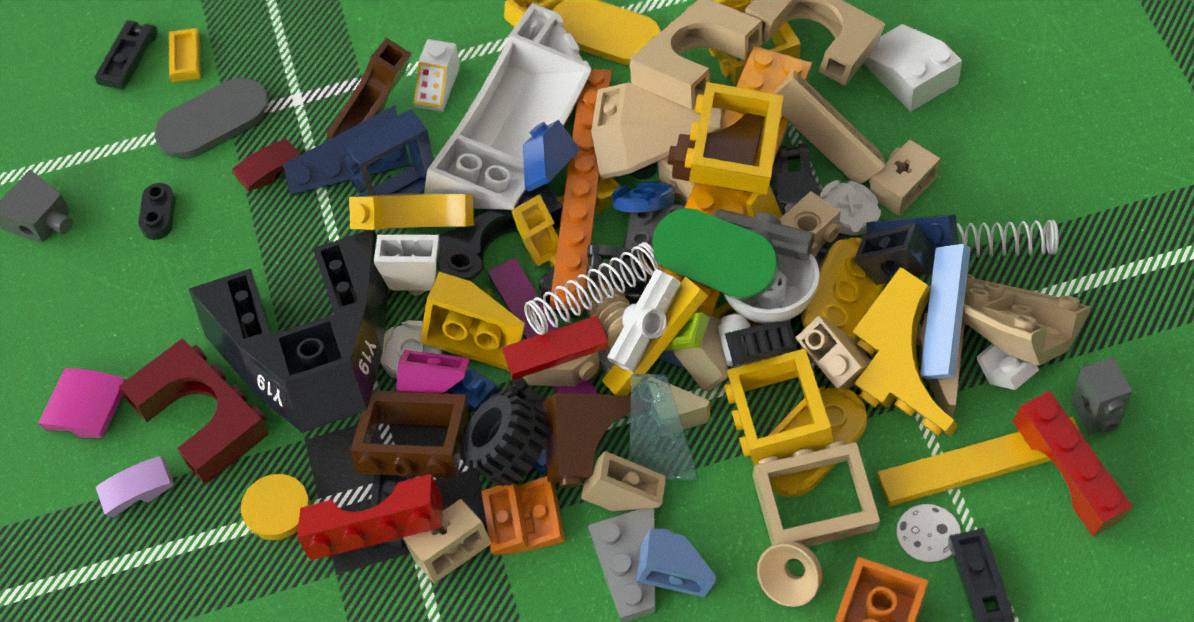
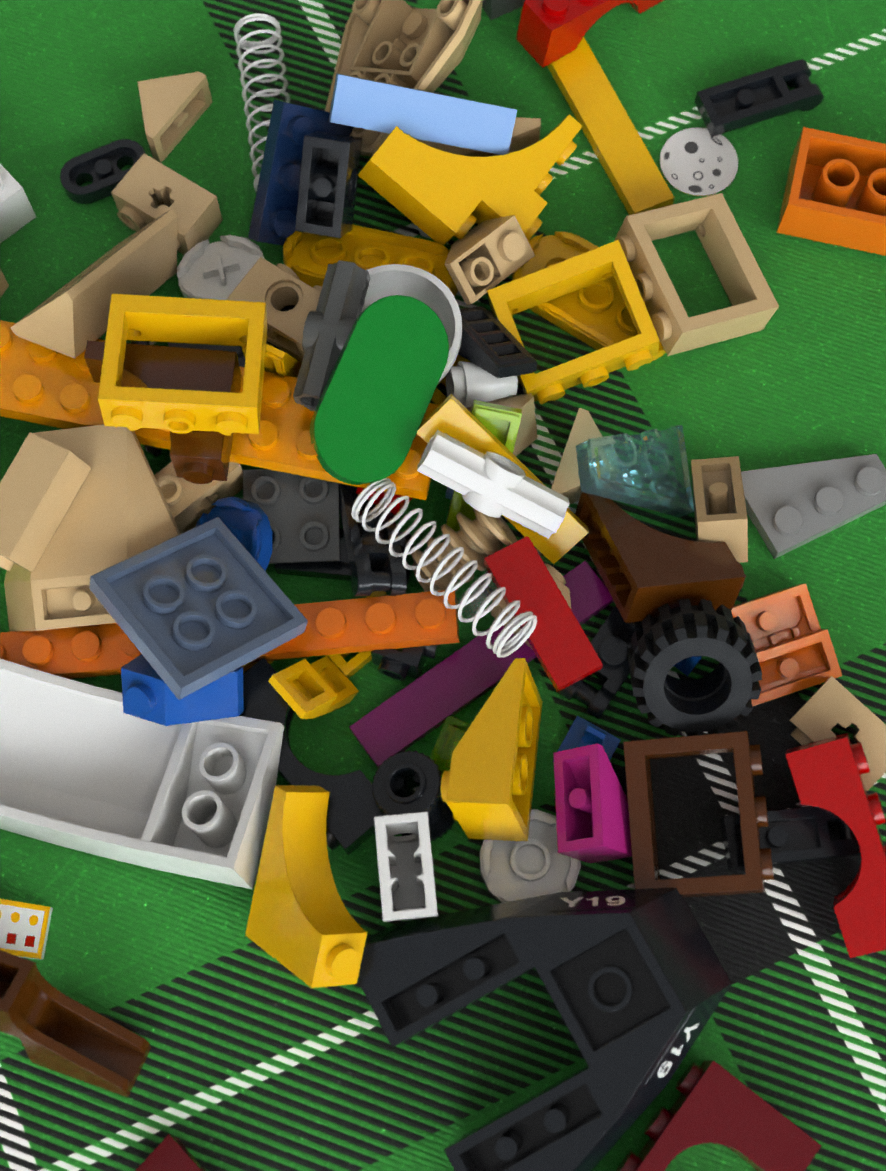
camera: 105 degrees left, 15 degrees up
yellow tile [241,474,310,540] -> none
dark blue wing [283,105,411,195] -> none
dark blue window [345,109,434,196] -> none
medium blue slope [636,528,716,597] -> none
tan piece [757,541,822,607] -> none
white bracket [977,344,1039,390] -> none
none -> black plate [60,139,146,204]
none -> sand blue plate [89,517,308,700]
none -> tan slope [137,72,212,163]

